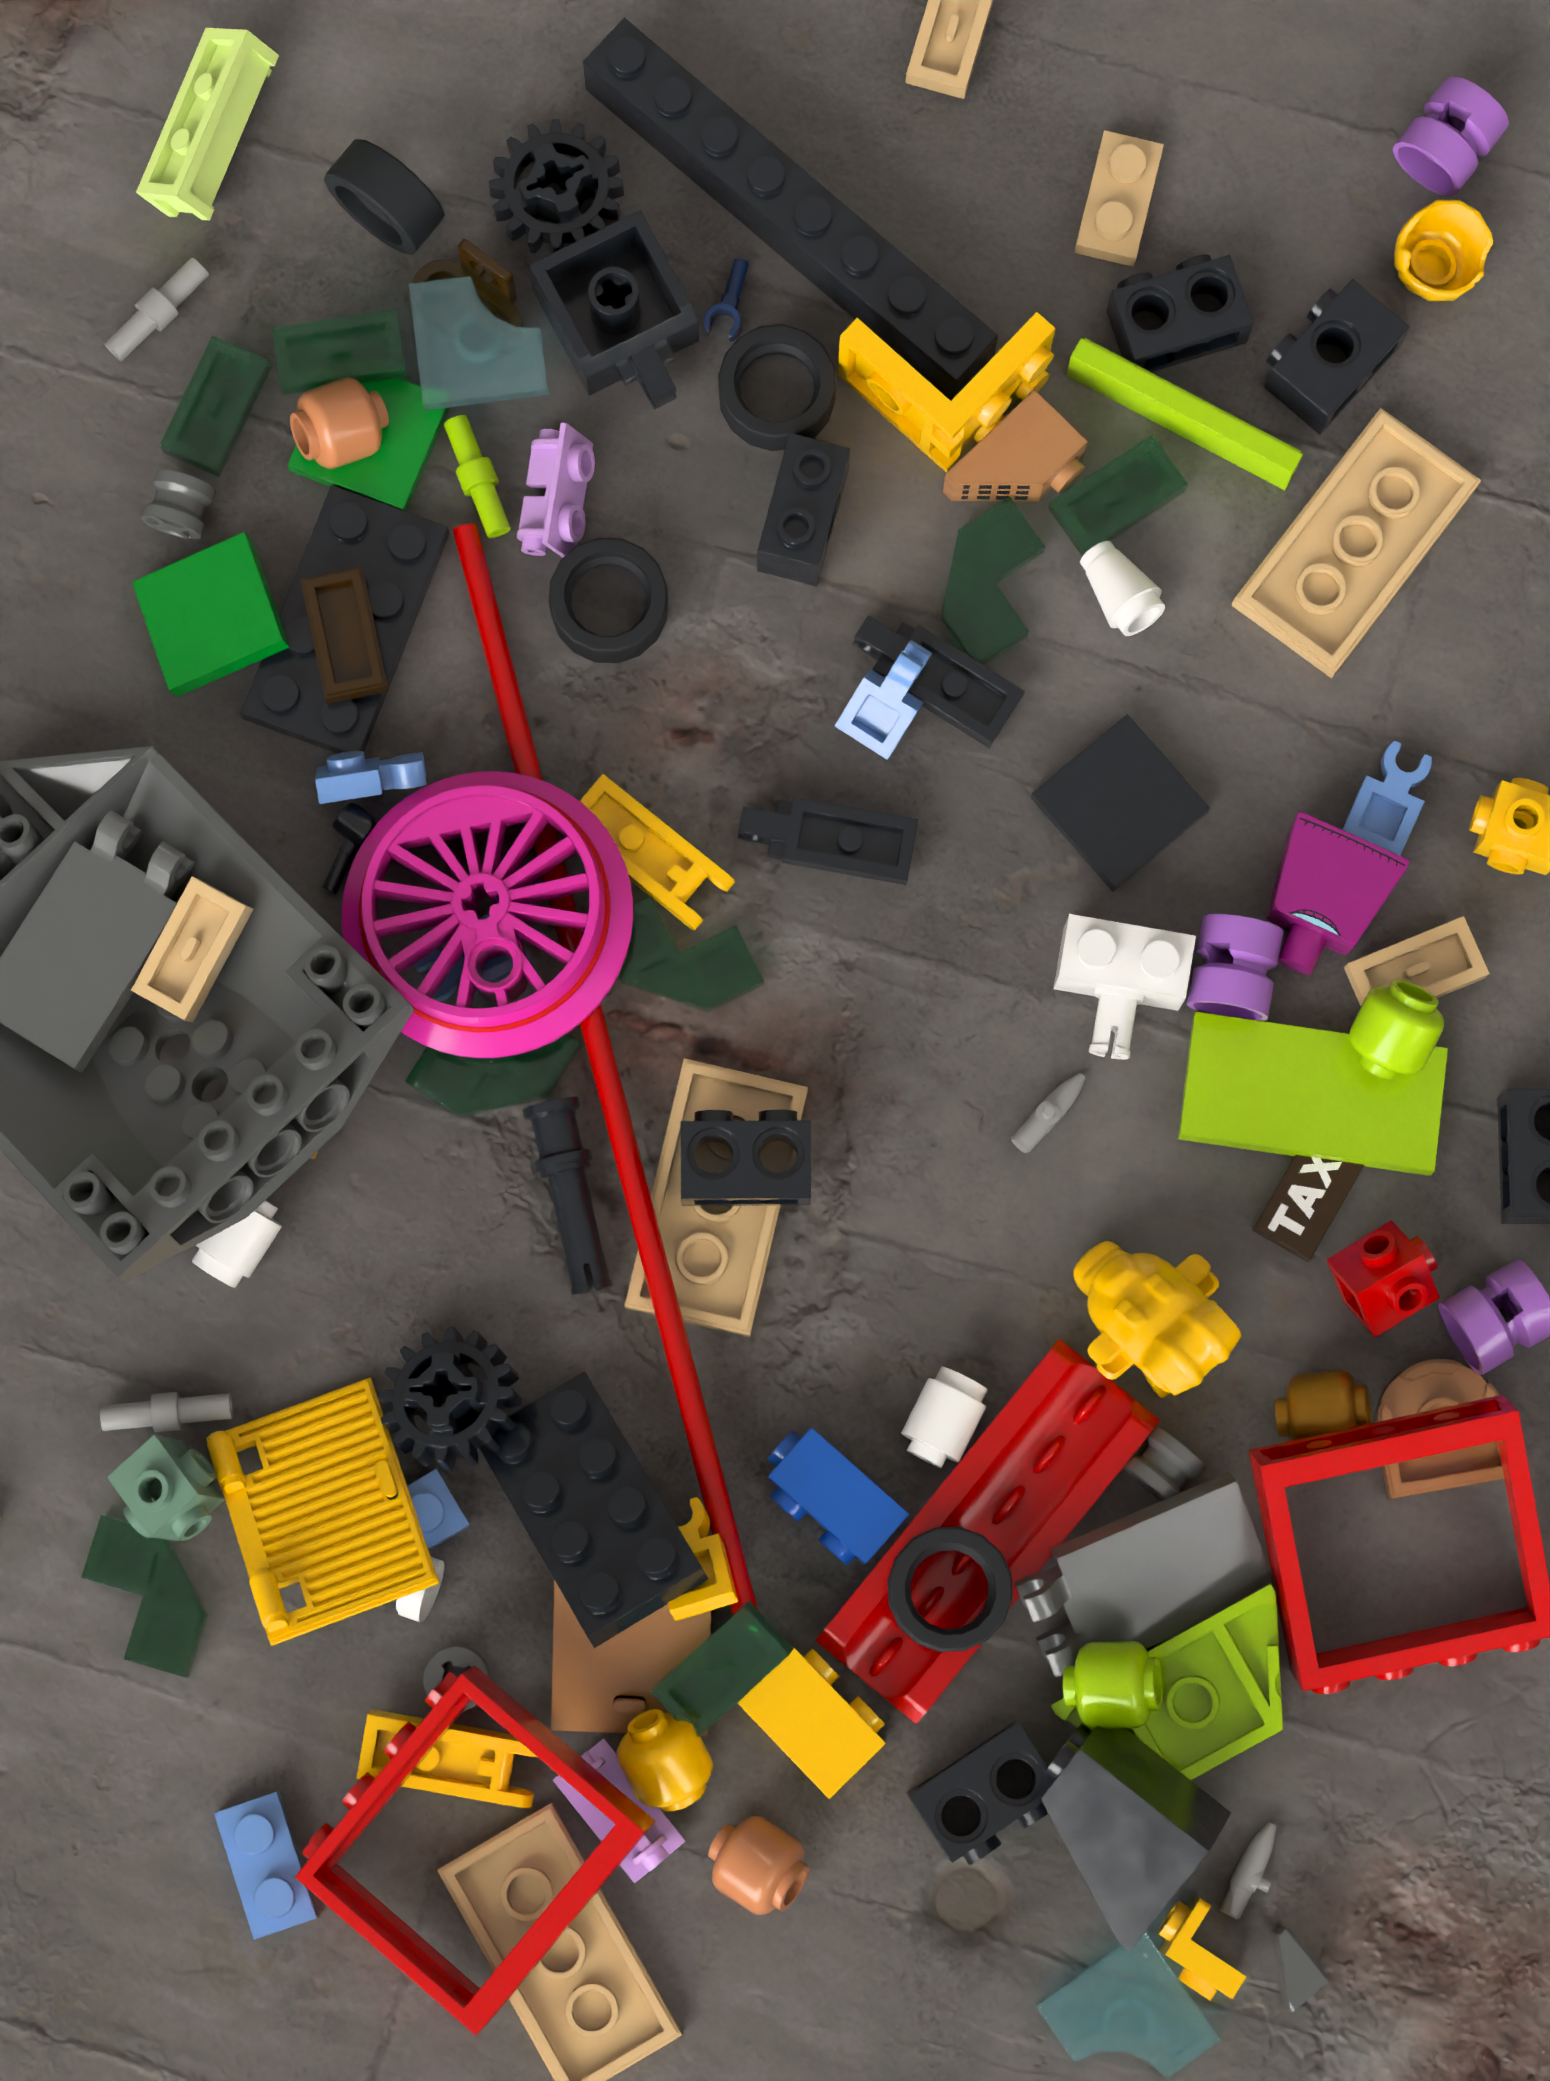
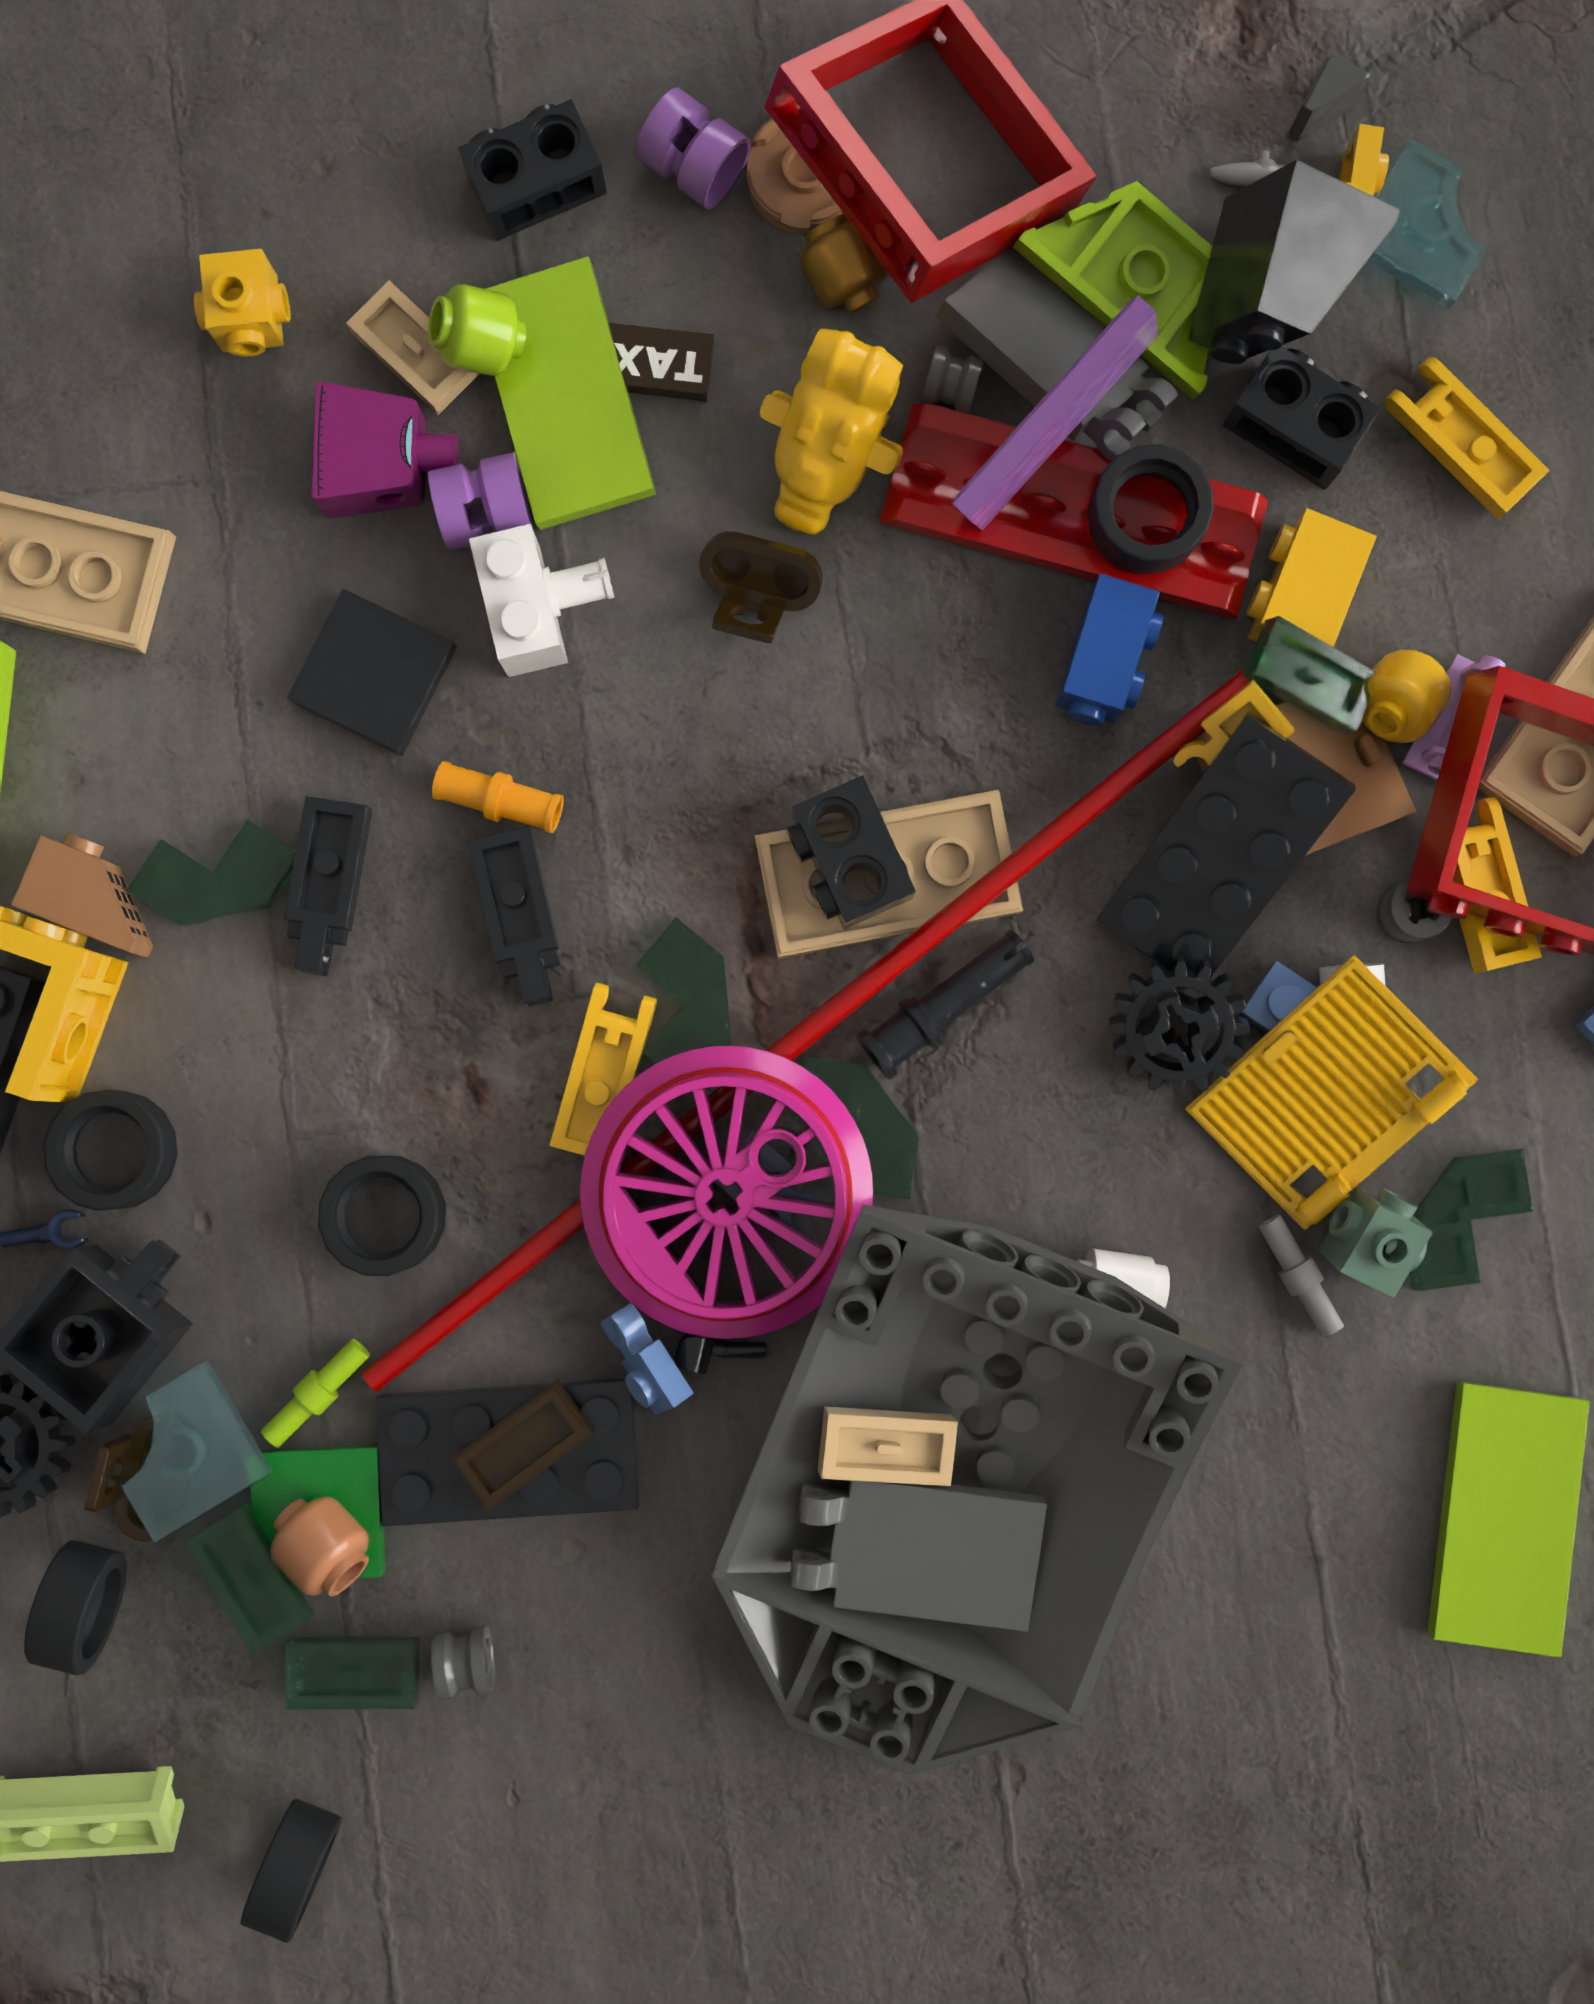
camera: 115 degrees left, 5 degrees up
light grey bar [104,257,209,362] -> none
green tile [132,532,290,697] -> none
lavender hinge [517,423,595,558] -> none
nougat head [708,1815,810,1915] -> none
black brick [757,433,850,587] -> none
plate [835,640,932,760] -> none
white brick [901,1366,987,1468] -> none
light grey helmet [1012,1073,1086,1153] -> none
clear green plate [1048,434,1188,557] -> none
lime head [1063,1641,1163,1729] -> none
white cone [1080,541,1165,636] -> none
red brick [1326,1220,1440,1338] -> none
medium blue plate [1341,741,1432,856] -> none
none -> black tyre [240,1799,342,1943]
none -> light orange pin [432,761,564,833]
none -> dark brown bracket [699,531,823,643]
none -> medium lavender tile [953,295,1158,531]
none -> yellow hinge [1384,356,1550,520]

